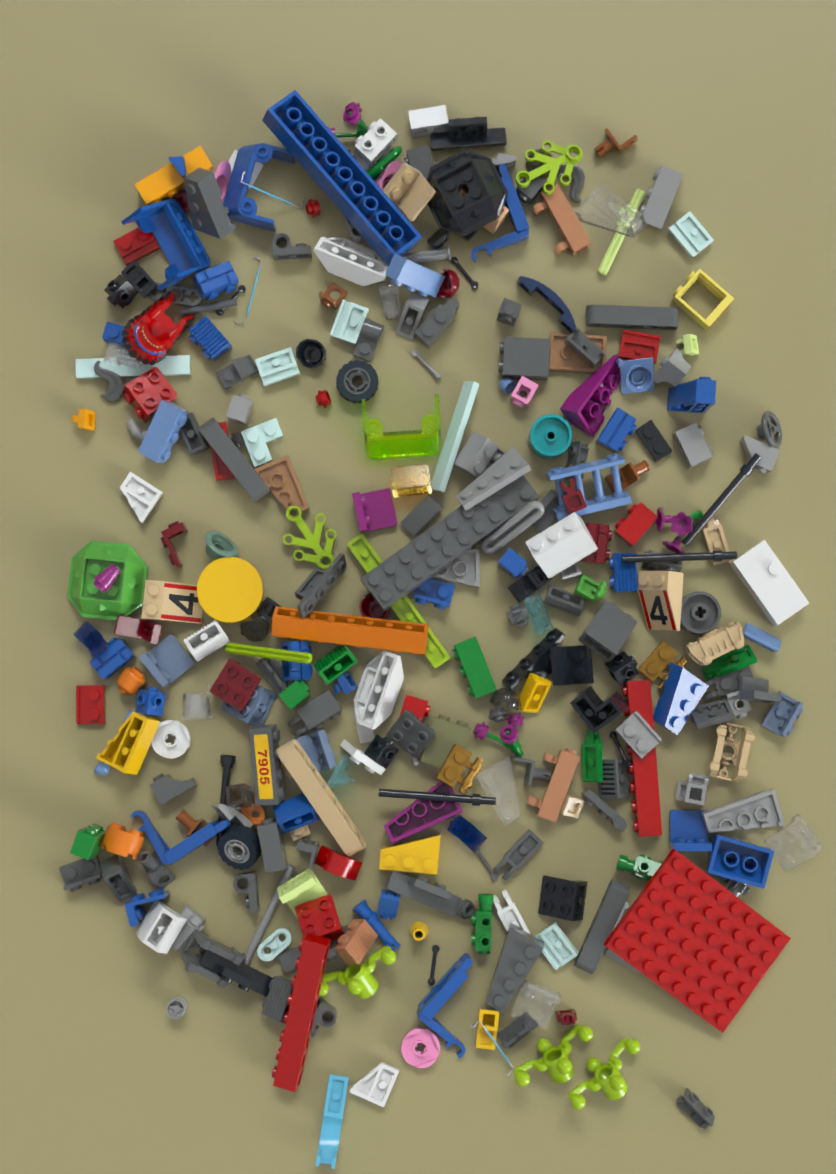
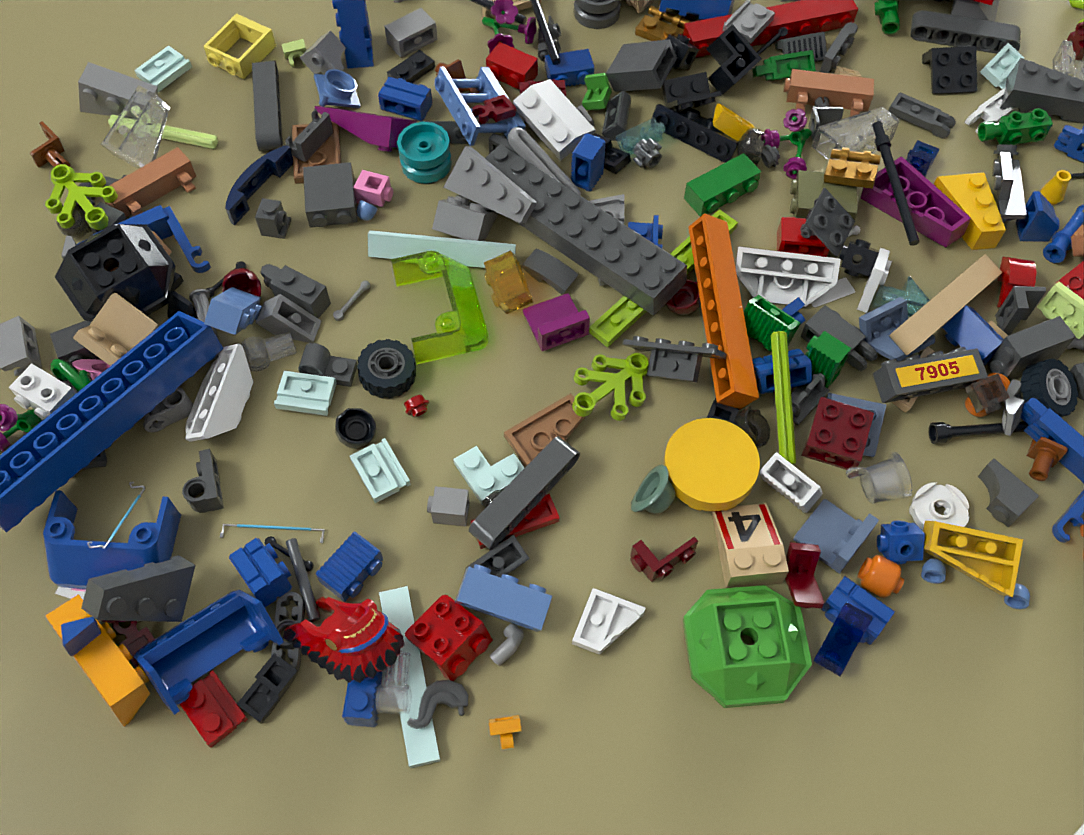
camera: 100 degrees left, 25 degrees down
red plate [76,685,105,724] -> none
magenta cone [93,564,121,593] -> none
black brick [104,274,139,308] -> none
dark grey slope [216,355,259,390] -> none
red plate [305,199,321,218] -> none
dark orange bracket [319,282,347,310] -> none
black bracket [430,117,507,151] -> none
dark grey hinge [473,846,498,881] -> none
red plate [618,329,661,364] -> none
tan slope [638,571,684,631] -> none

